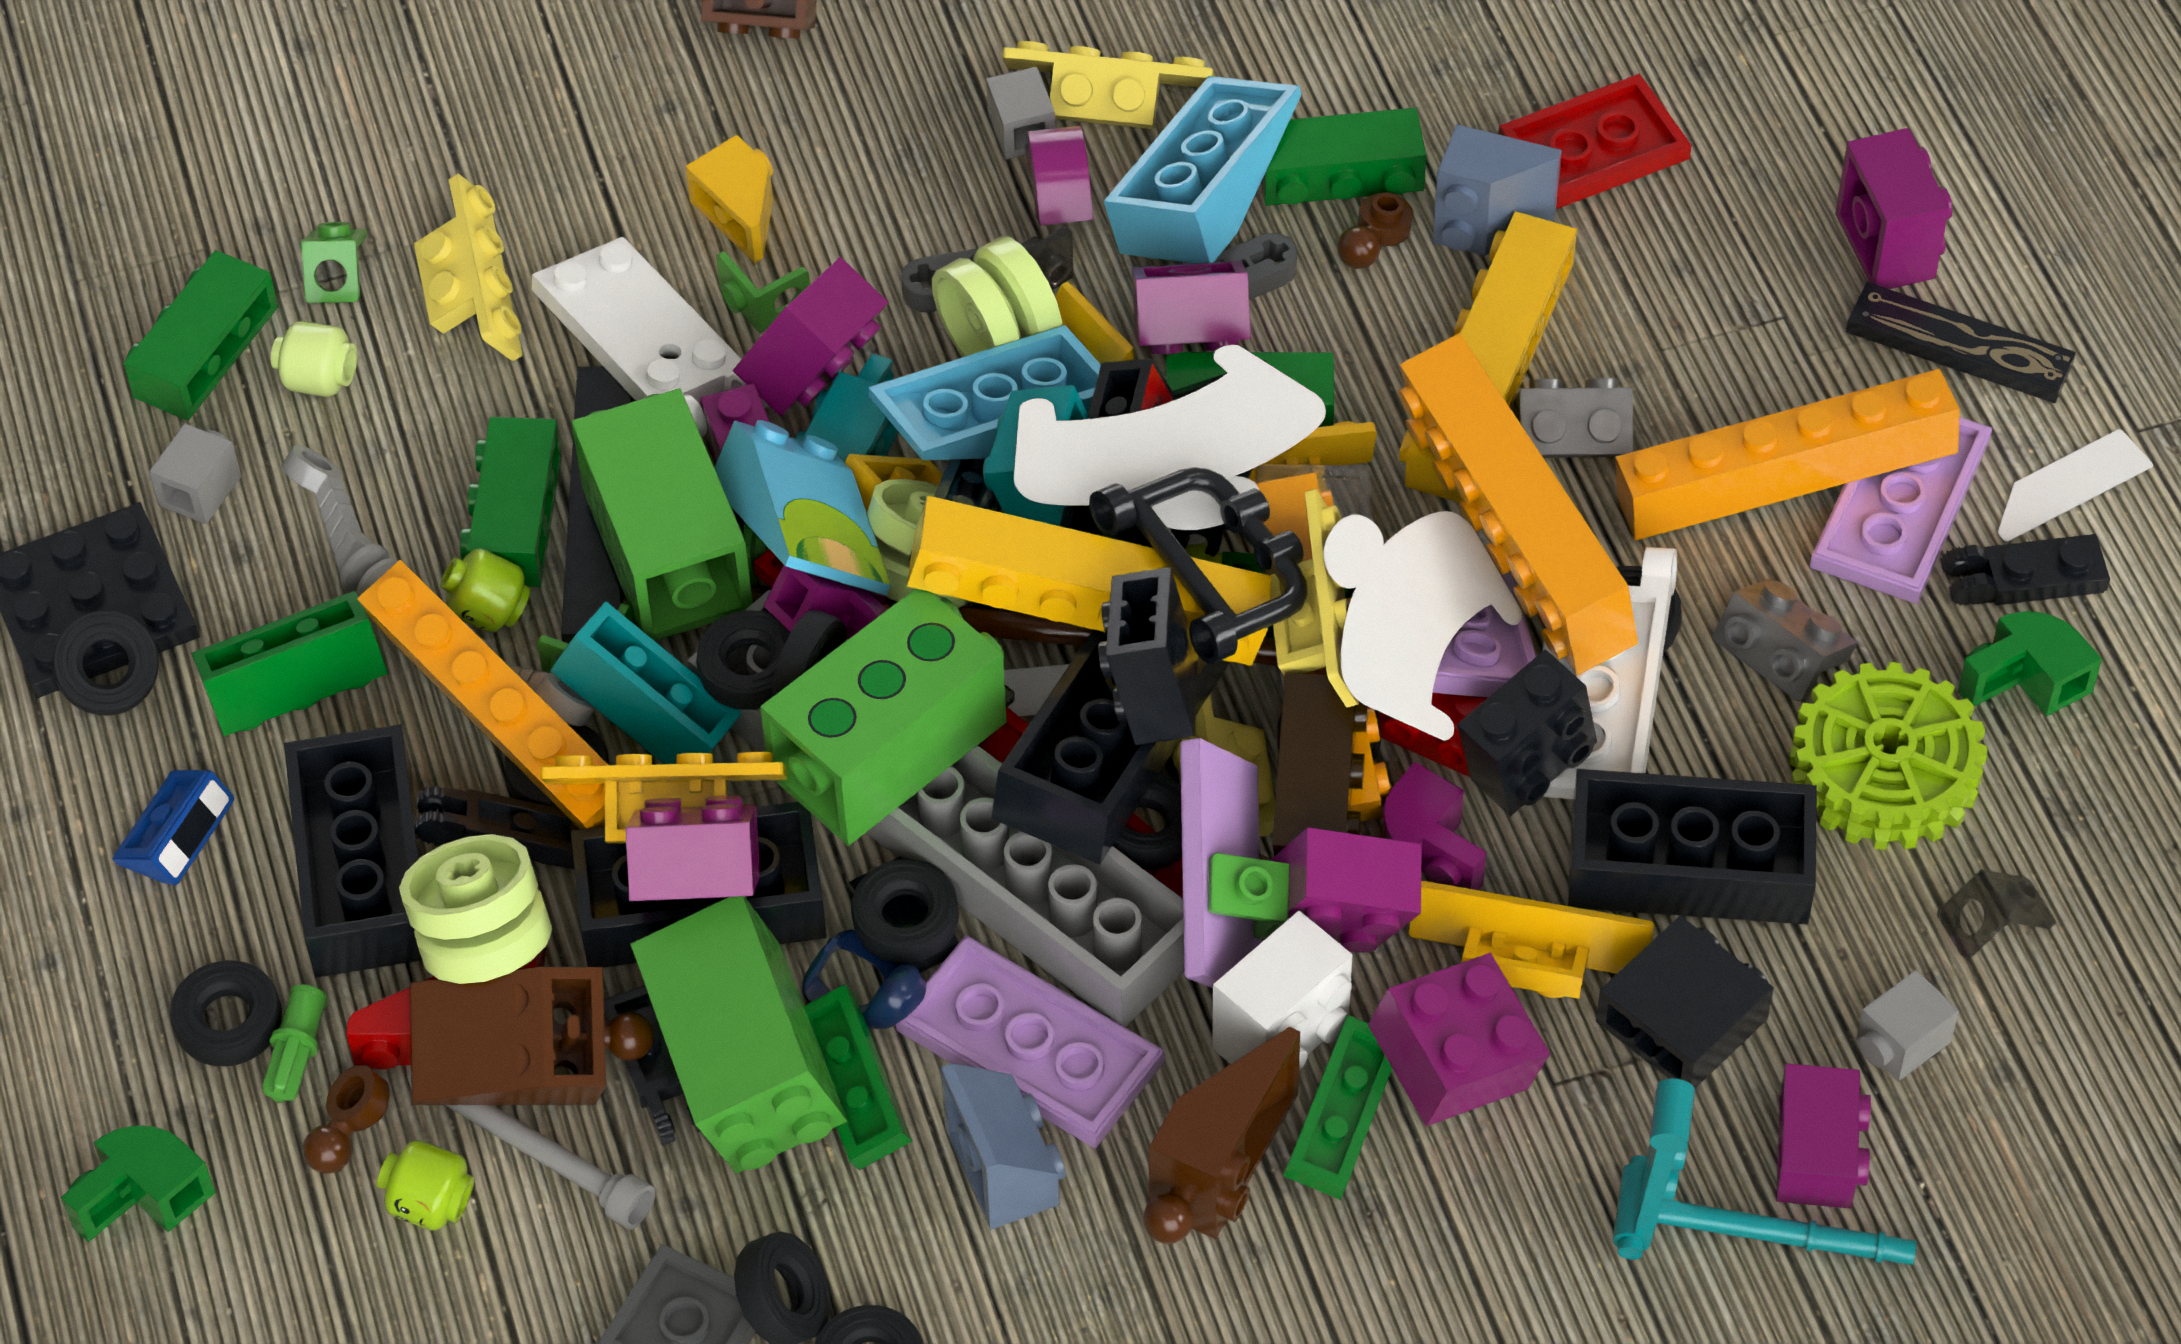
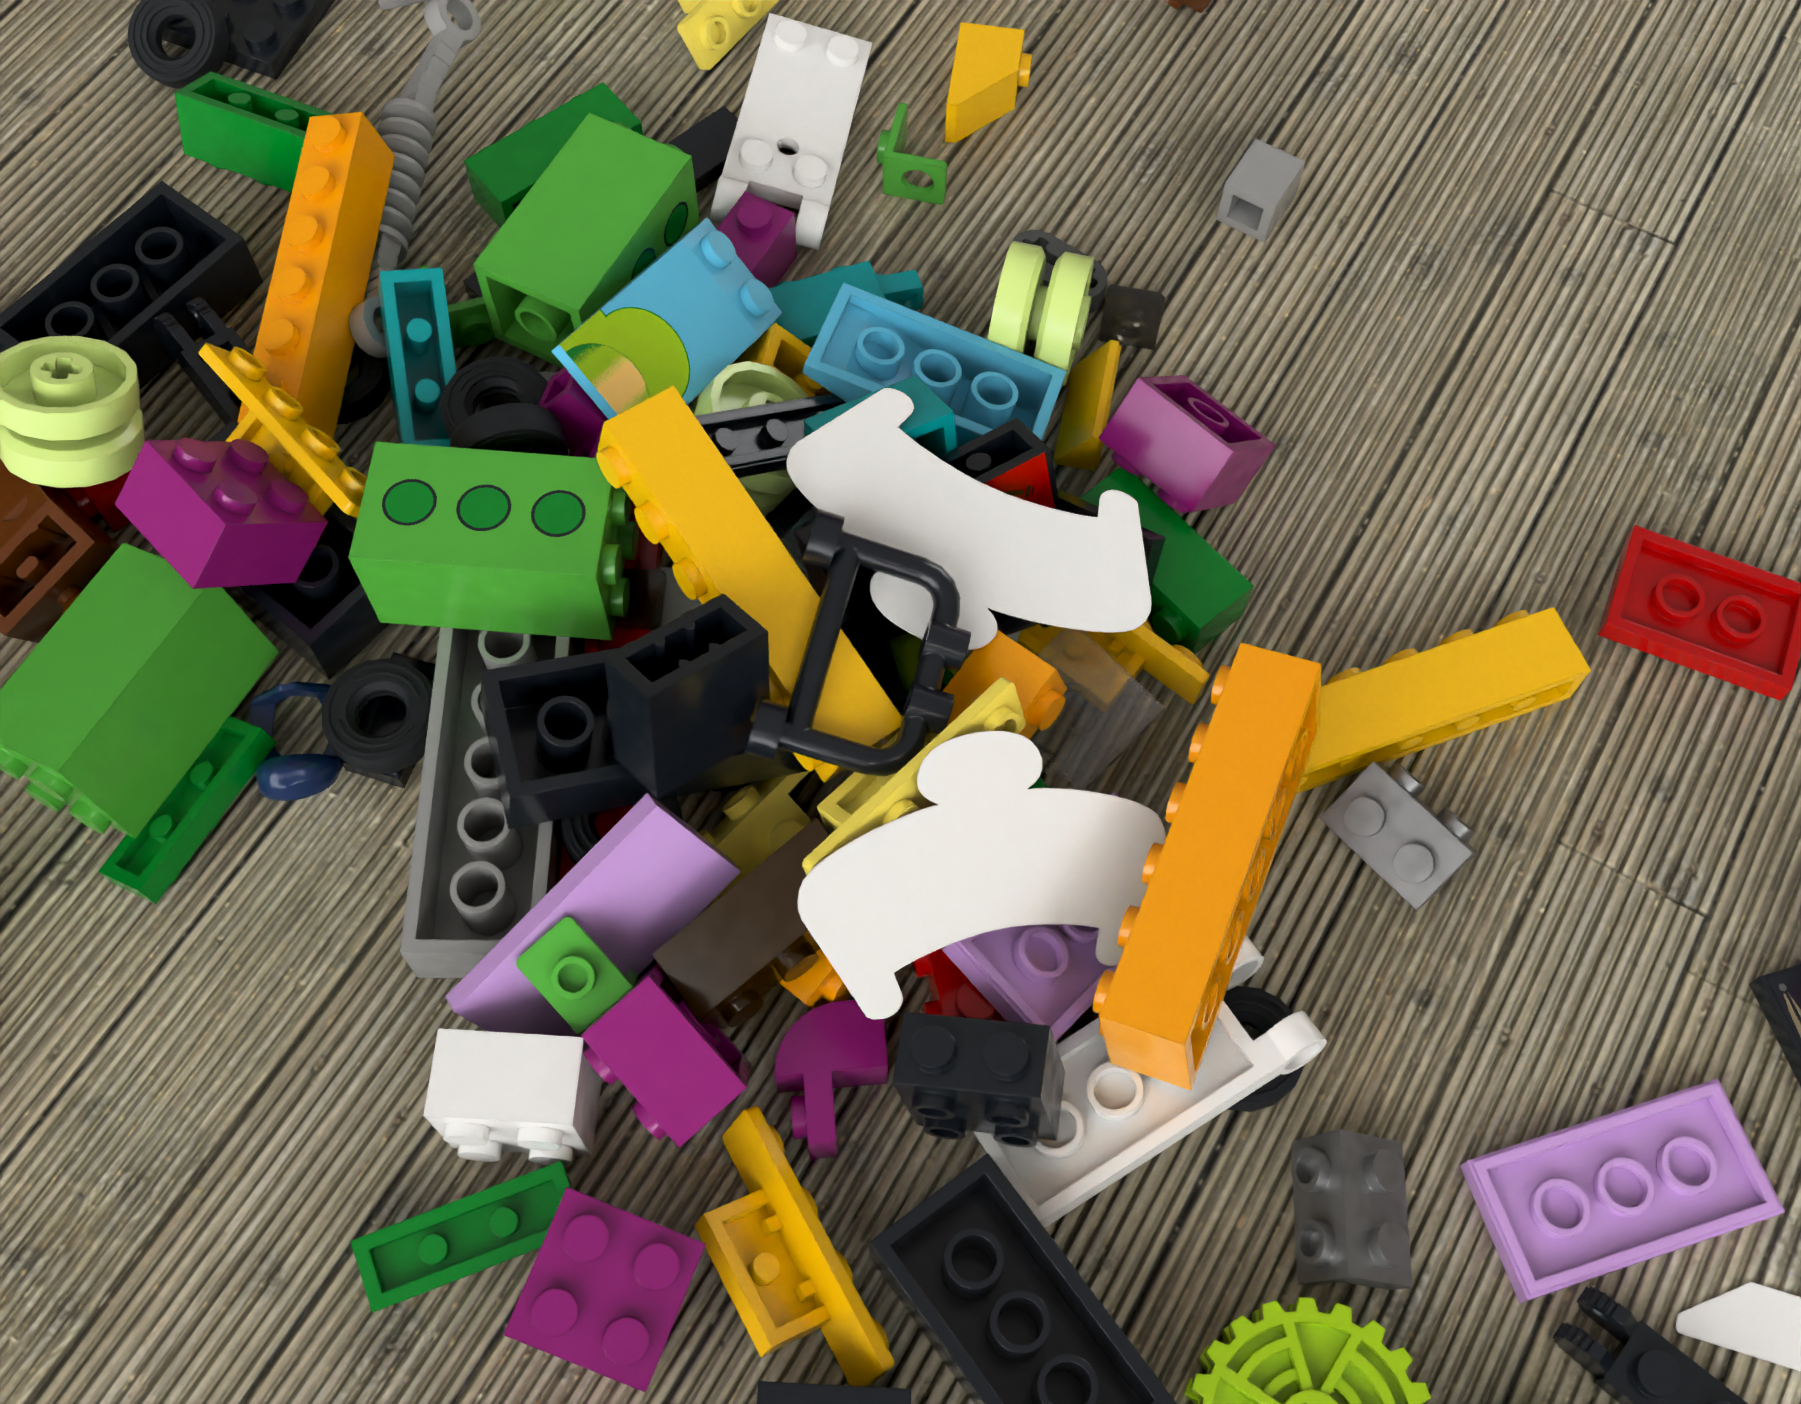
camera: 45 degrees right, 10 degrees up
blue slope [112,770,234,885] -> none
lime head [440,548,530,633] -> none
magenta brick [732,257,889,416] -> none
lavender tile [896,935,1165,1149] -> none
sand blue slope [940,1063,1066,1230] -> none
light yellow bracket [1002,41,1215,129] -> none
magenta brick [1025,126,1094,226] -> none
medium azure slope [1103,76,1302,264] -> none
reddish brown slope [1143,1027,1300,1244] -> none
dark grey beam [1214,233,1297,300] -> none
green brick [1261,107,1426,206] -> none
reddish brown plate [1337,192,1413,269] -> none
sand blue slope [1433,124,1562,256] -> none
light orange brick [1615,368,1960,541] -> none

